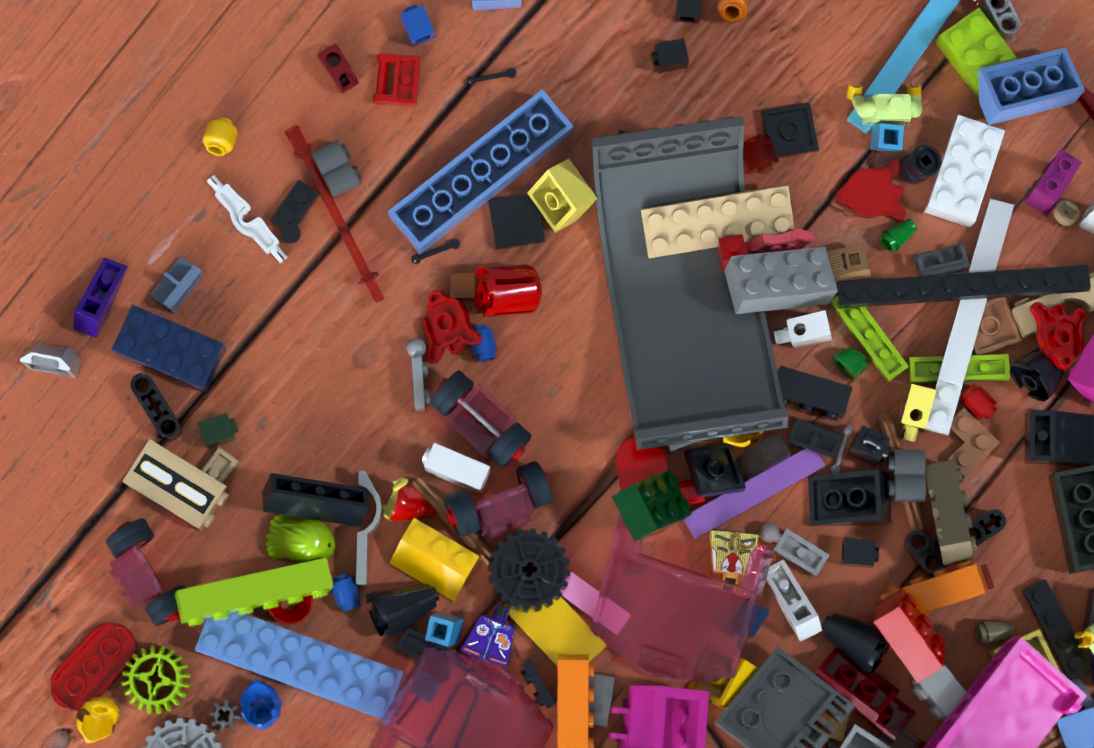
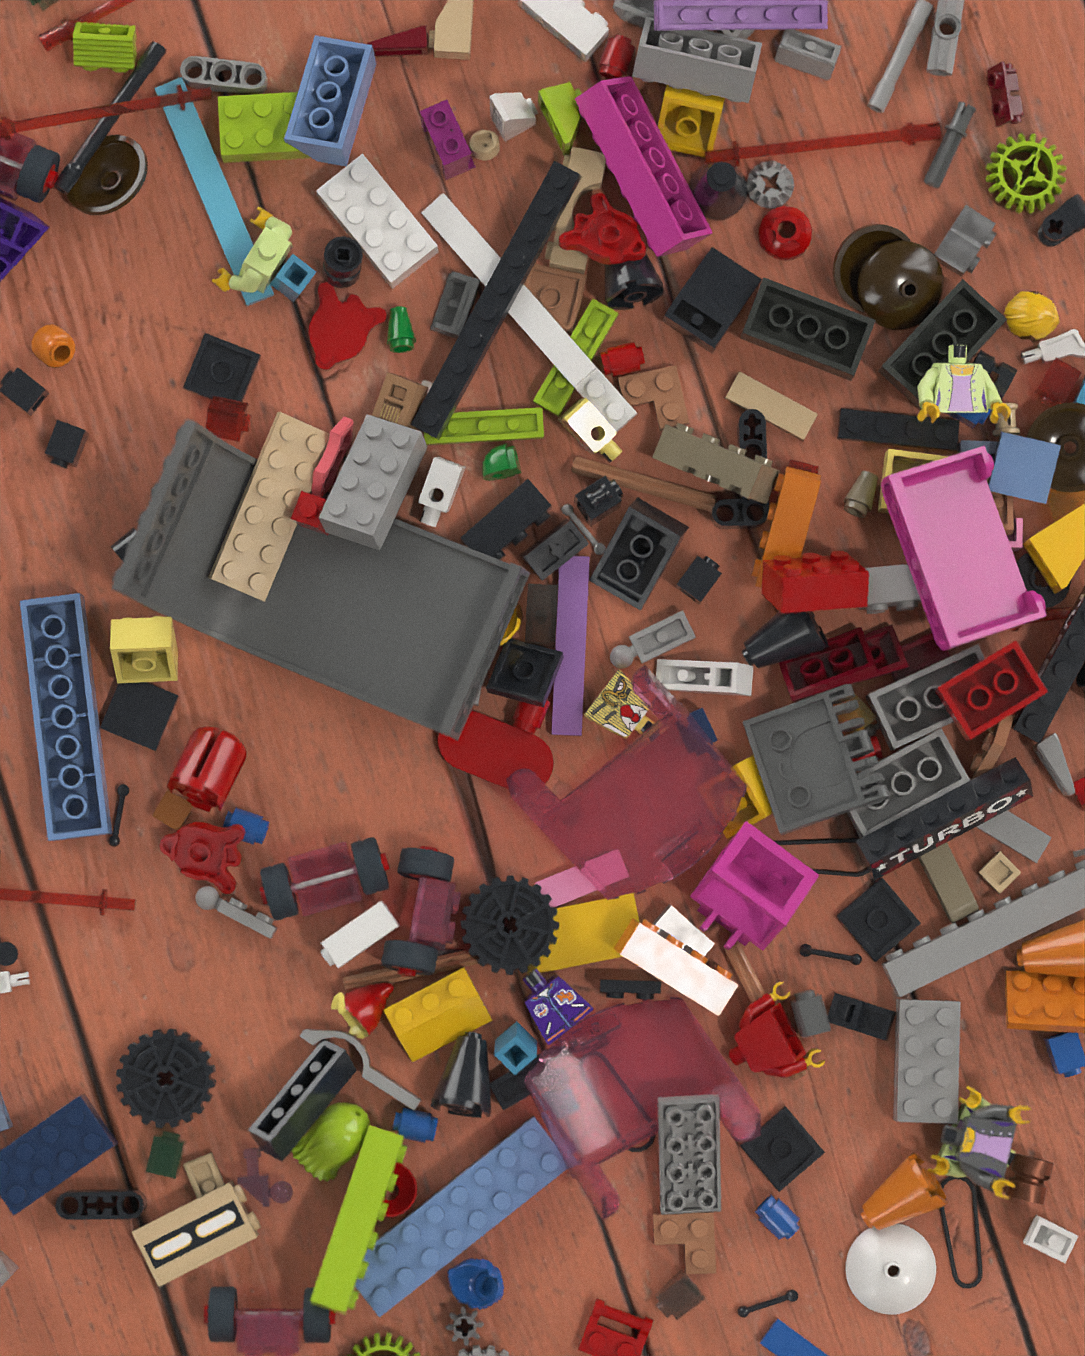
camera: 60 degrees left, 5 degrees up
dark green brick [611,470,693,542] -> none
dark grey brick [887,449,926,502] -> none
none -> black piece [116,1028,216,1128]
none -> piece [237,1148,293,1207]
none -> tan tile [725,371,818,441]

